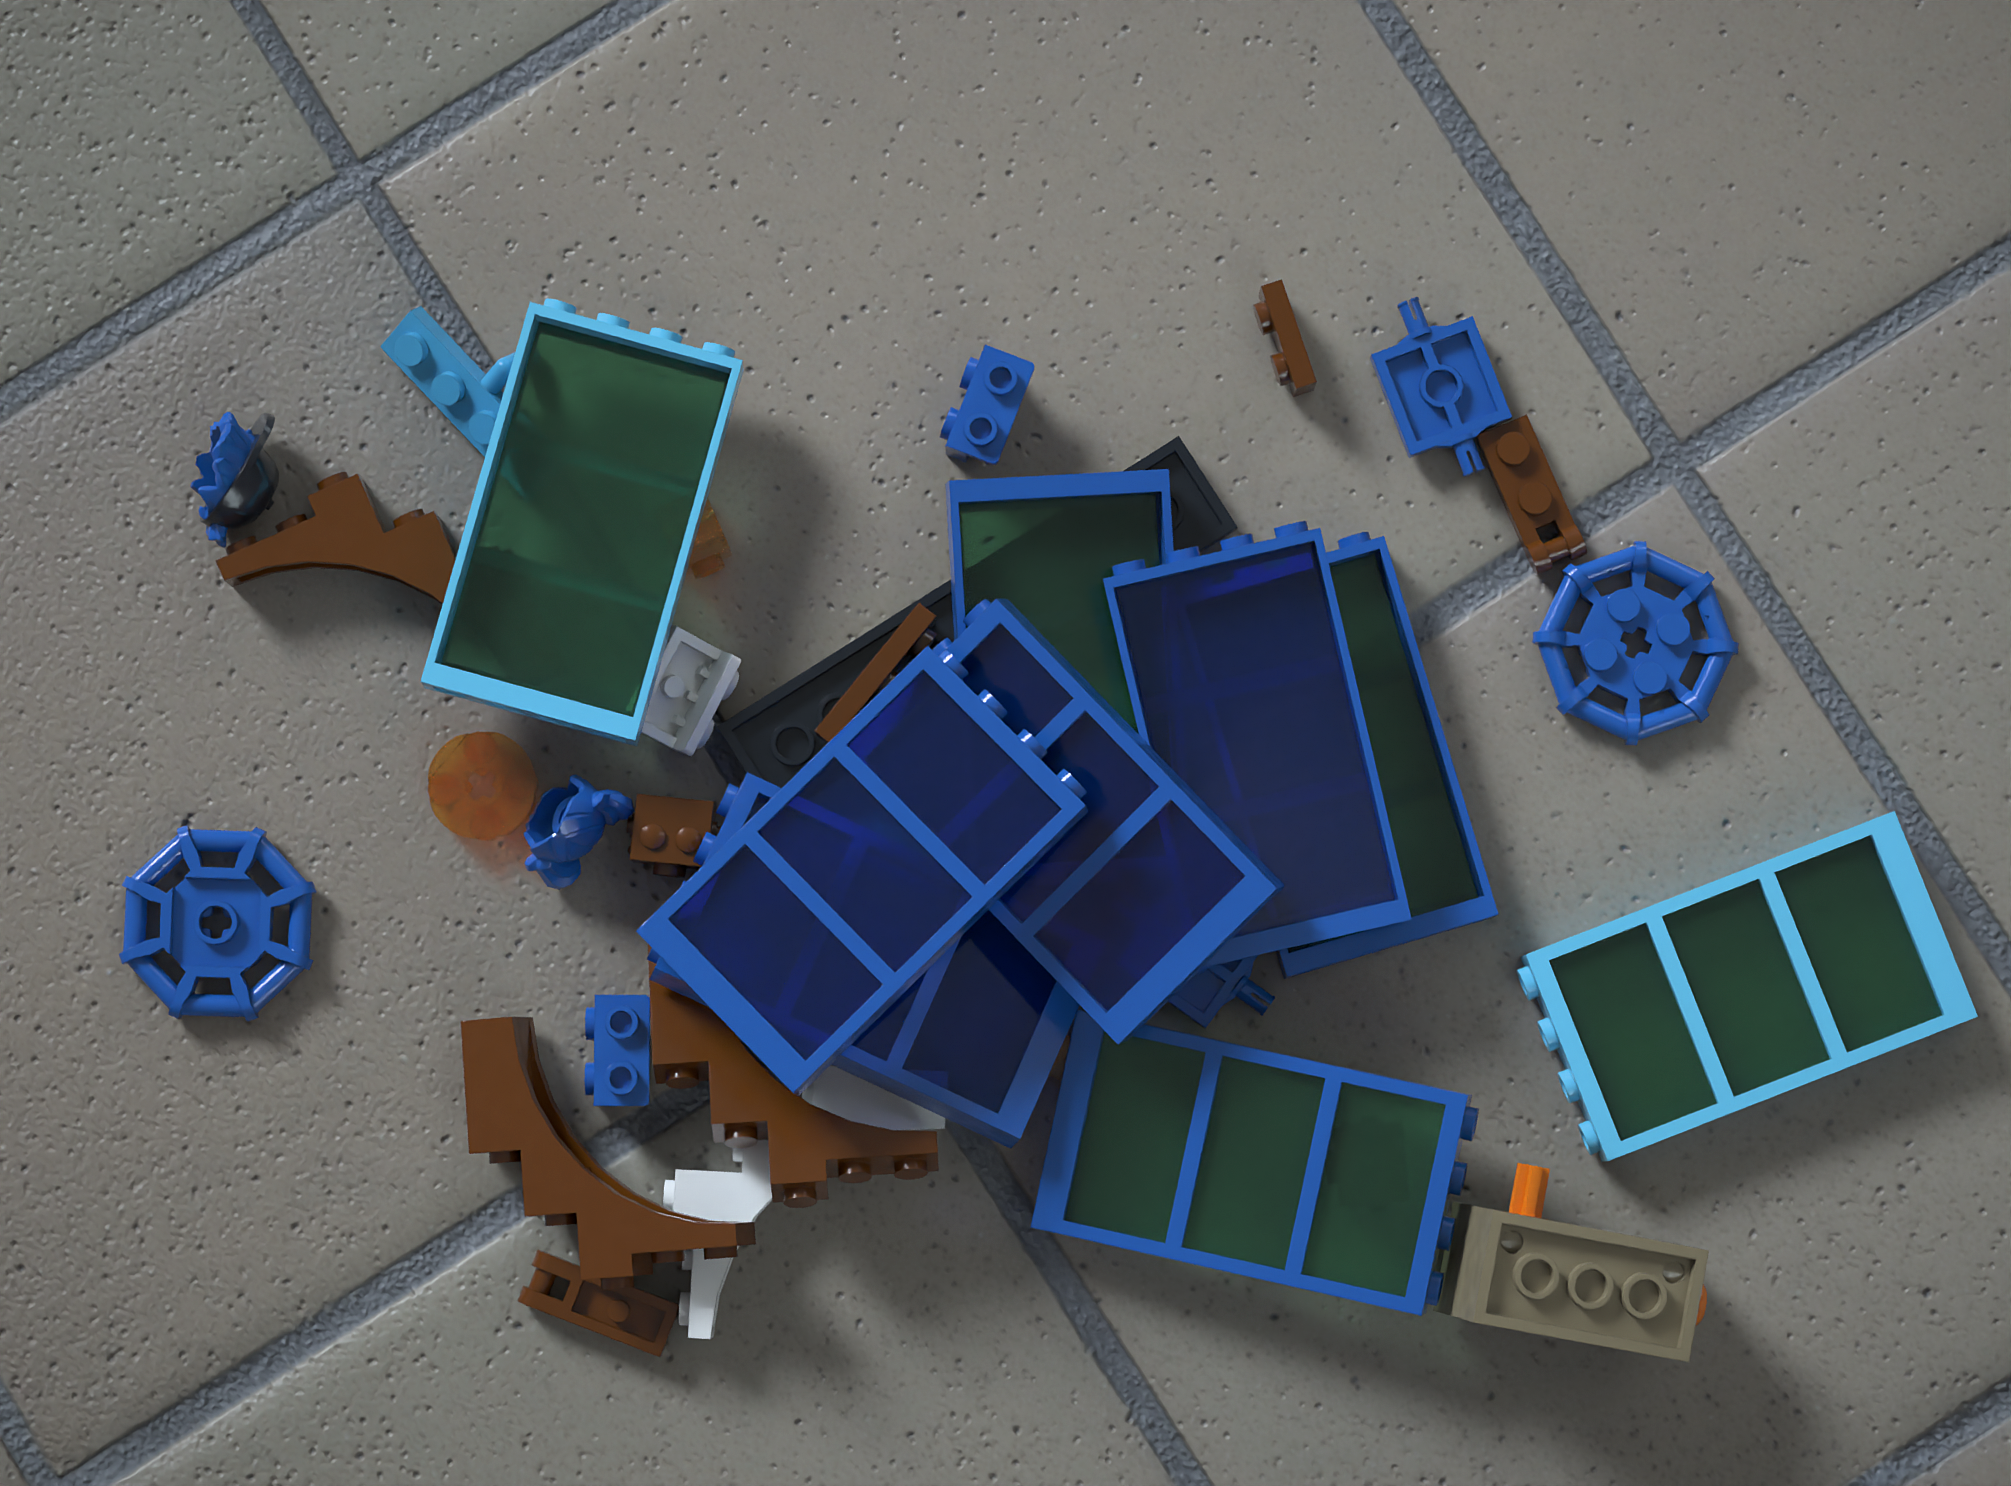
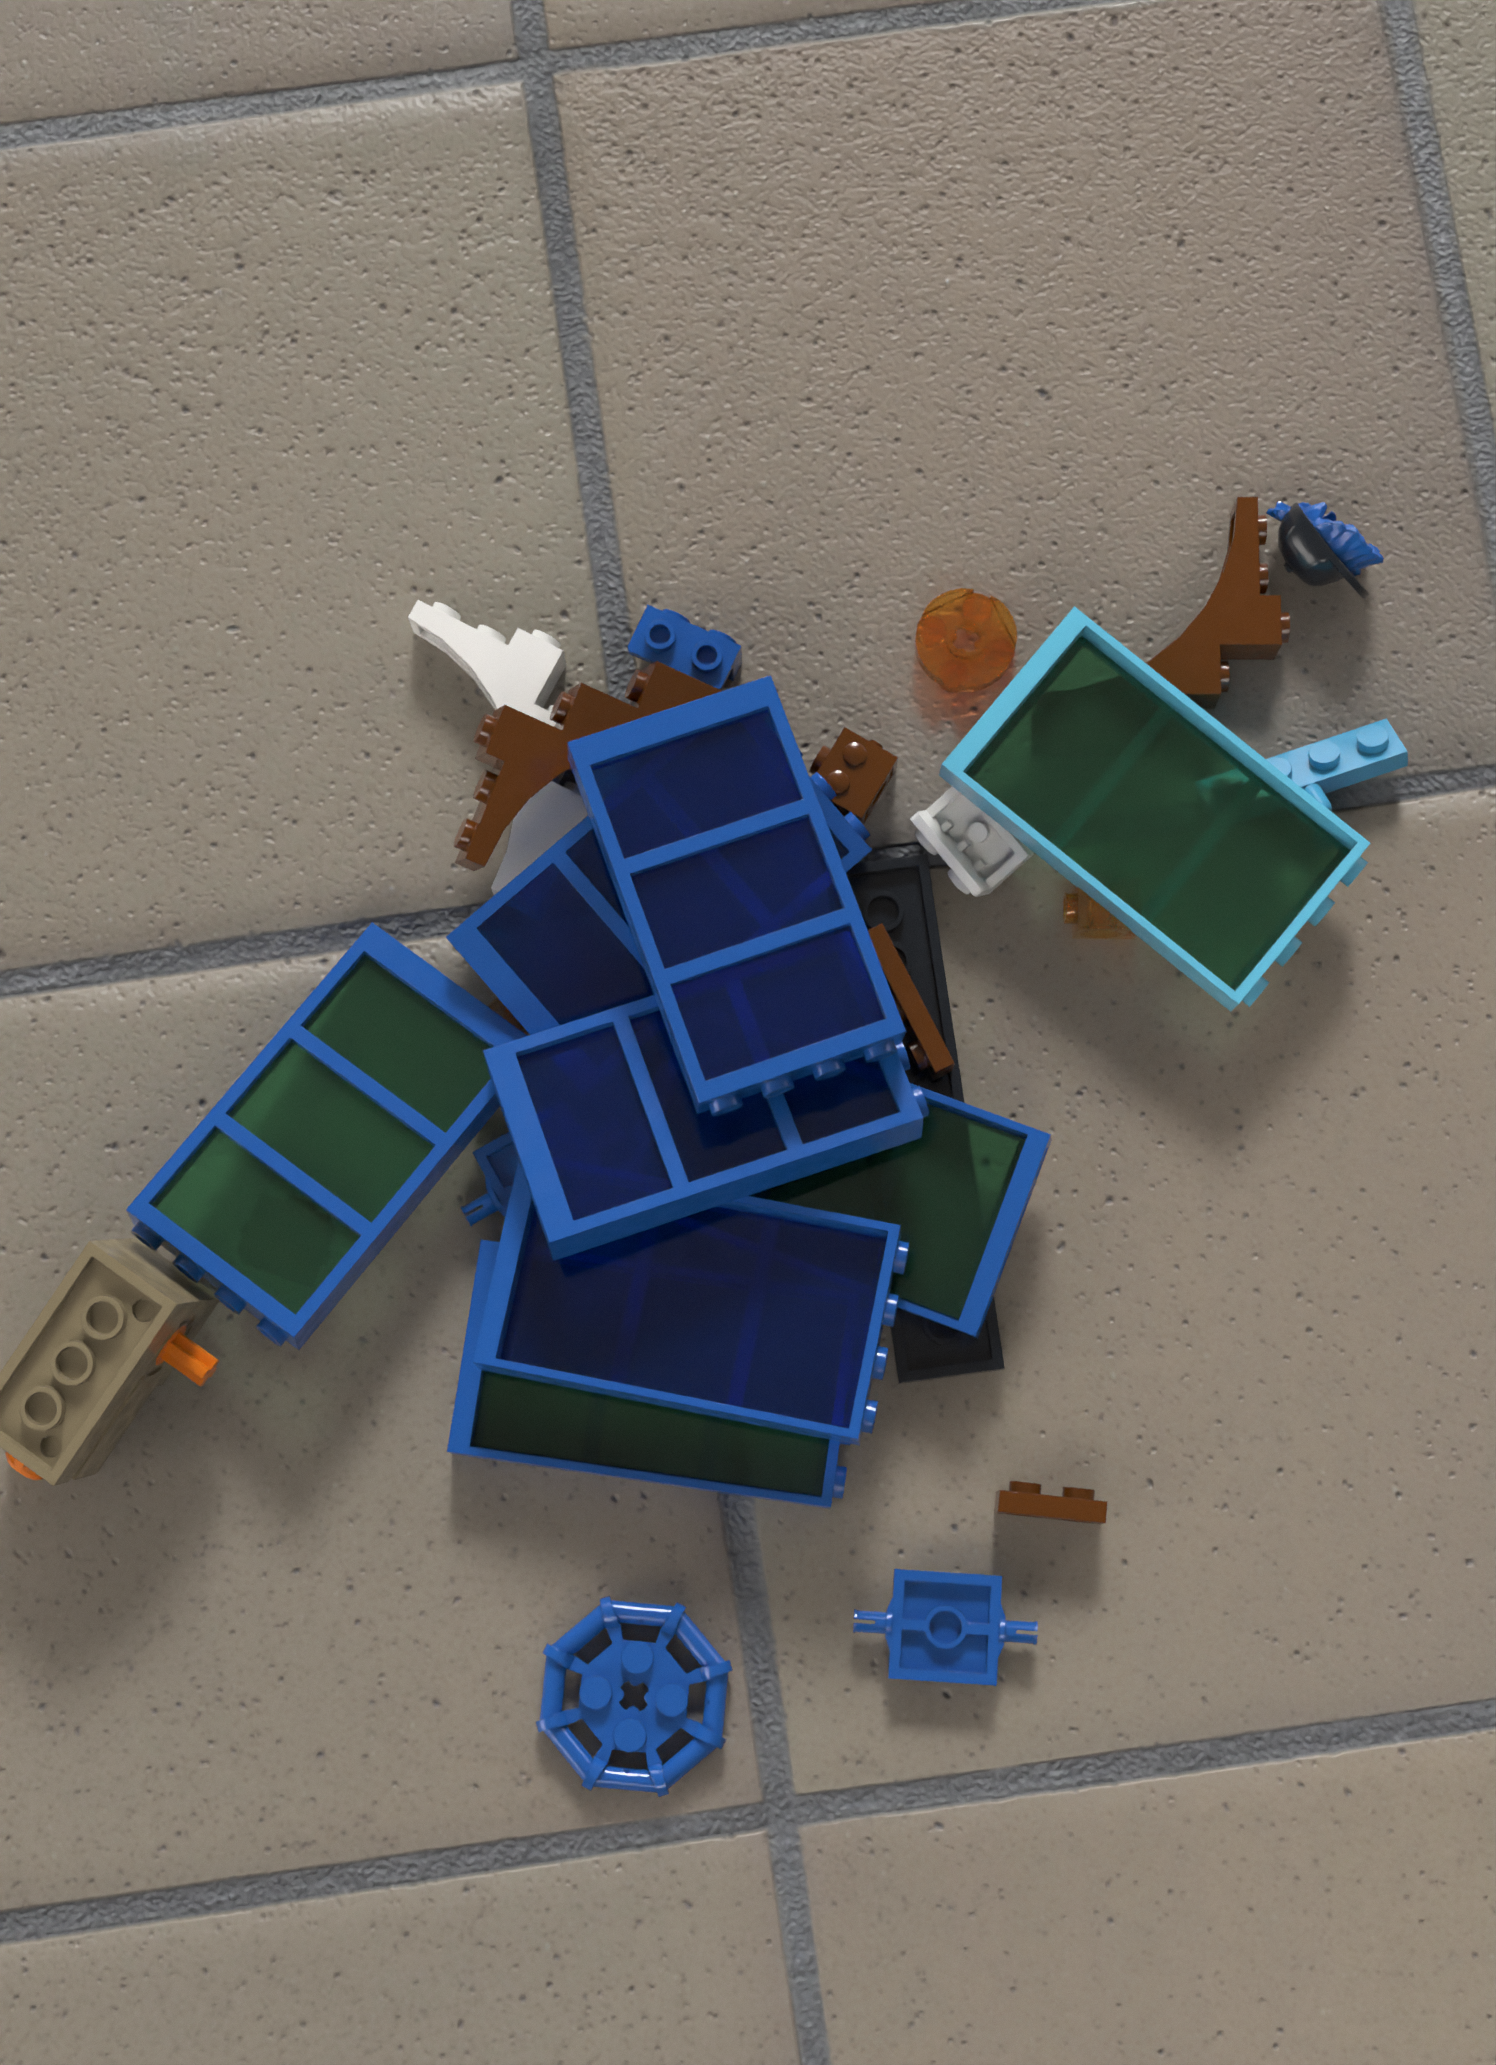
camera: 115 degrees right, 5 degrees down
blue plate [119,825,317,1022] -> none
reddish brown arch [461,1017,756,1290] -> none
reddish brown plate [517,1249,680,1357] -> none
blue hair [524,774,635,890] -> none
blue bracket [940,345,1034,465] -> none
reddish brown plate [1475,414,1587,575] -> none
clear green window [1517,811,1978,1162] -> none

